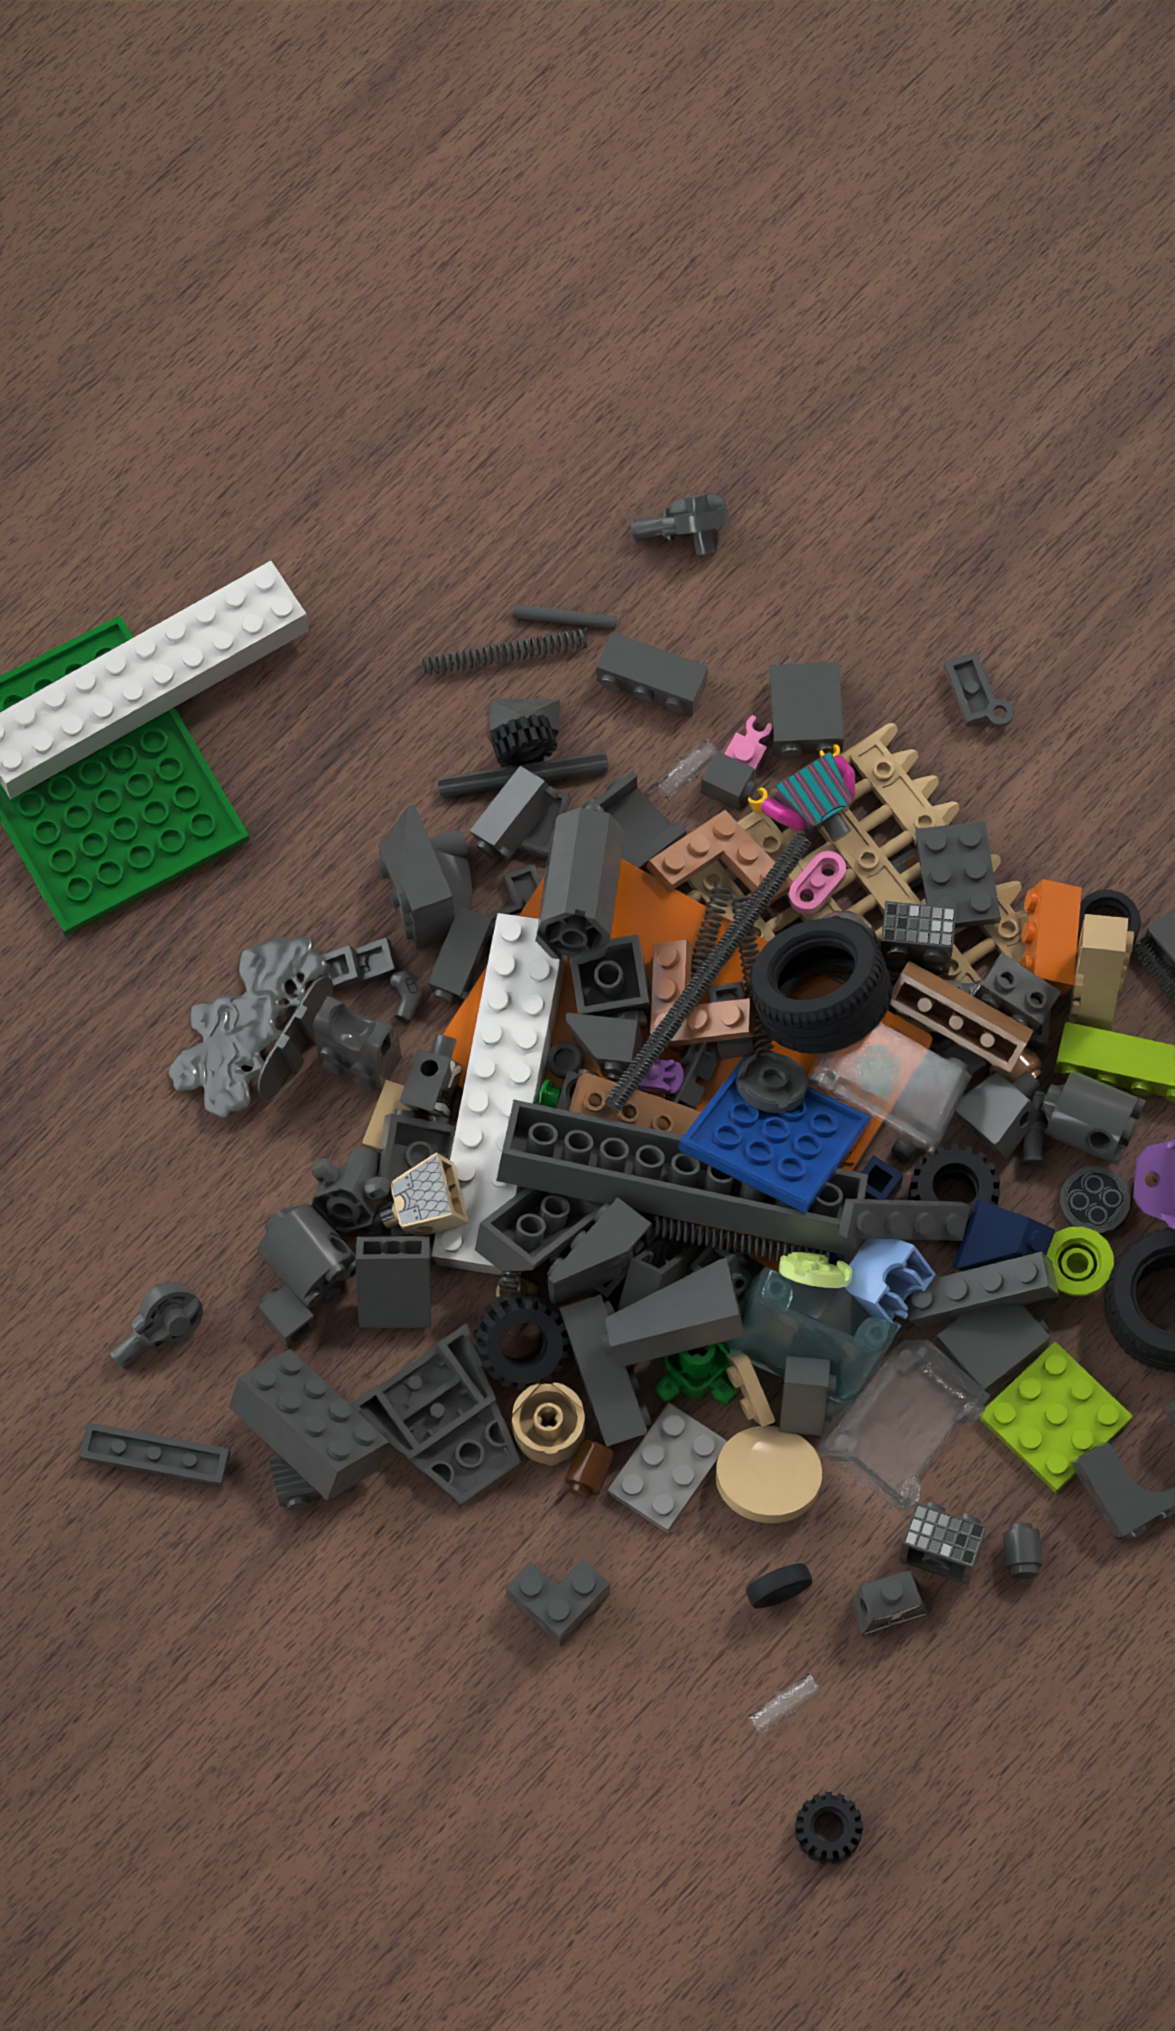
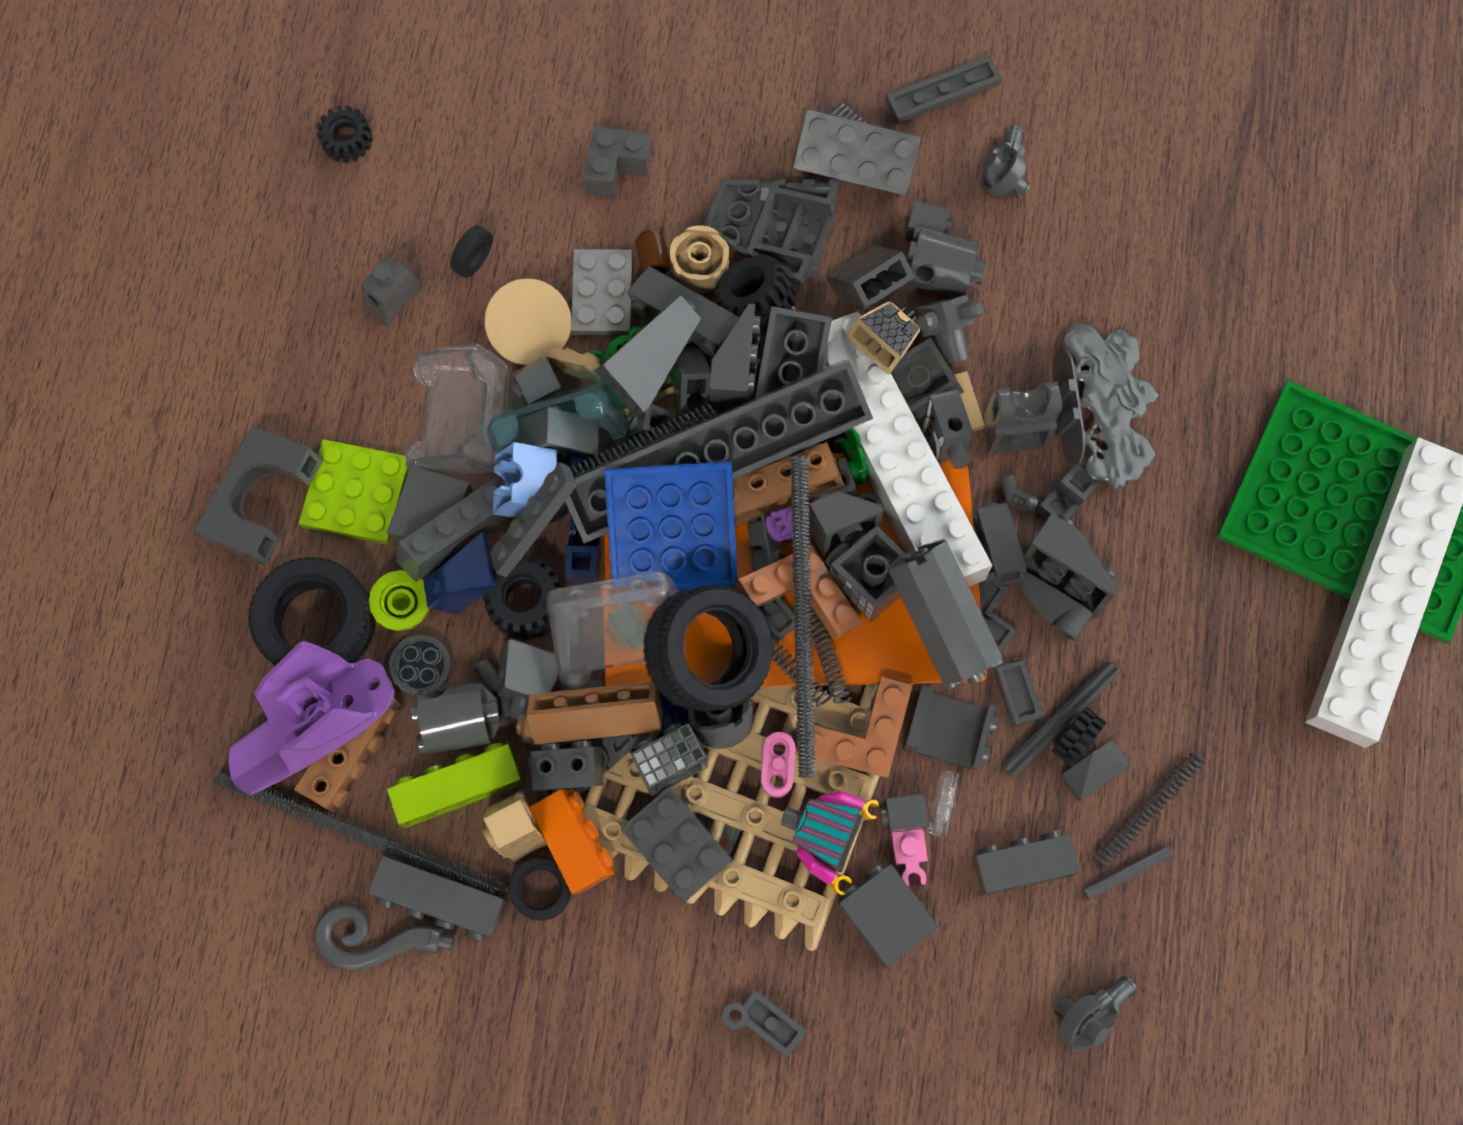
camera: 145 degrees right, 5 degrees up
brick [469,766,559,862] -> none
dark grey tile [736,1052,809,1113] -> none
clear pin [747,1673,822,1735] -> none
yellowish green tile [778,1252,853,1288] -> none
brick [899,1502,987,1585] -> none
dark grey brick [1003,1523,1043,1579] -> none

